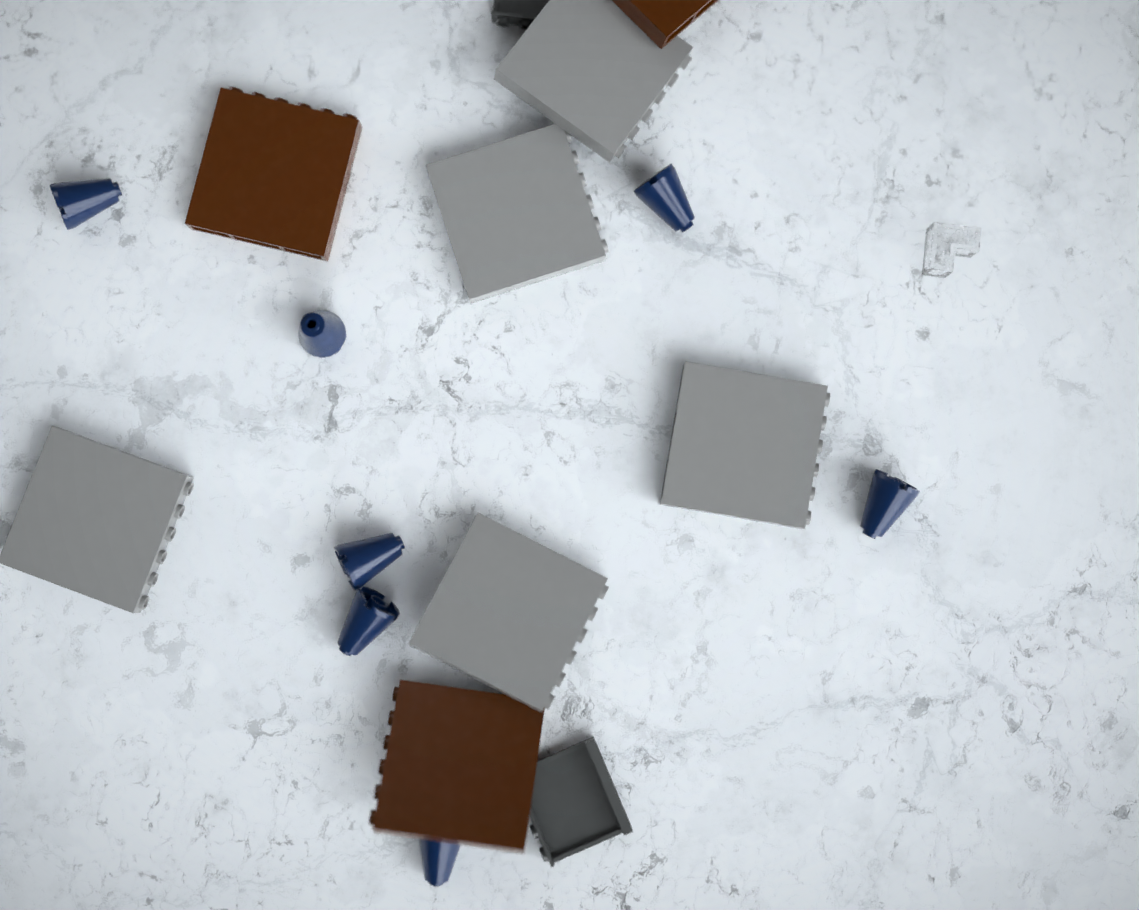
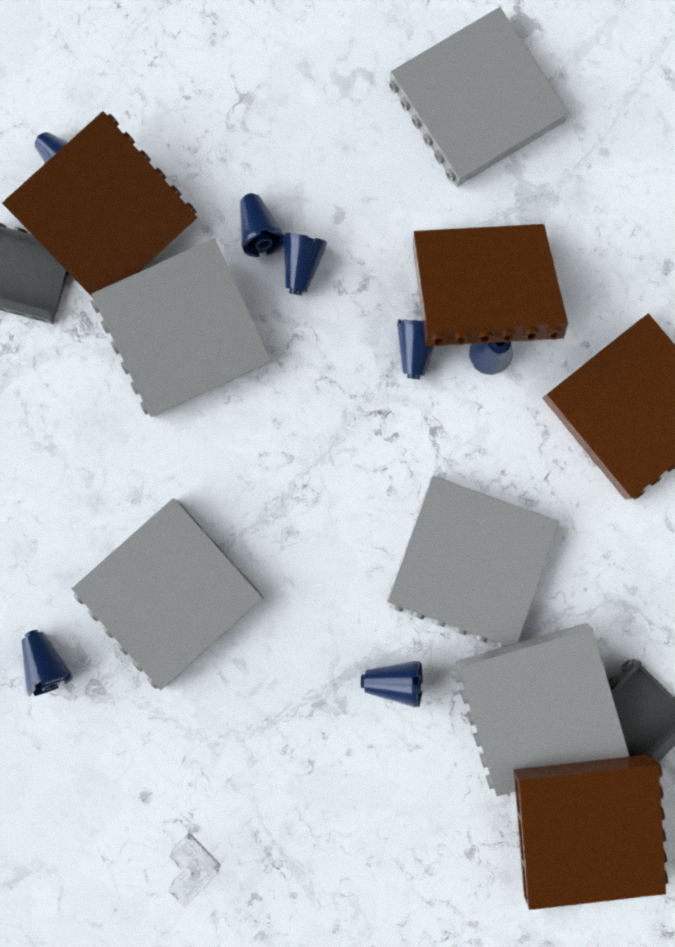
camera: 125 degrees right, 0 degrees up
none -> dark blue cone [397,319,435,379]
none -> reddish brown brick [413,224,568,346]

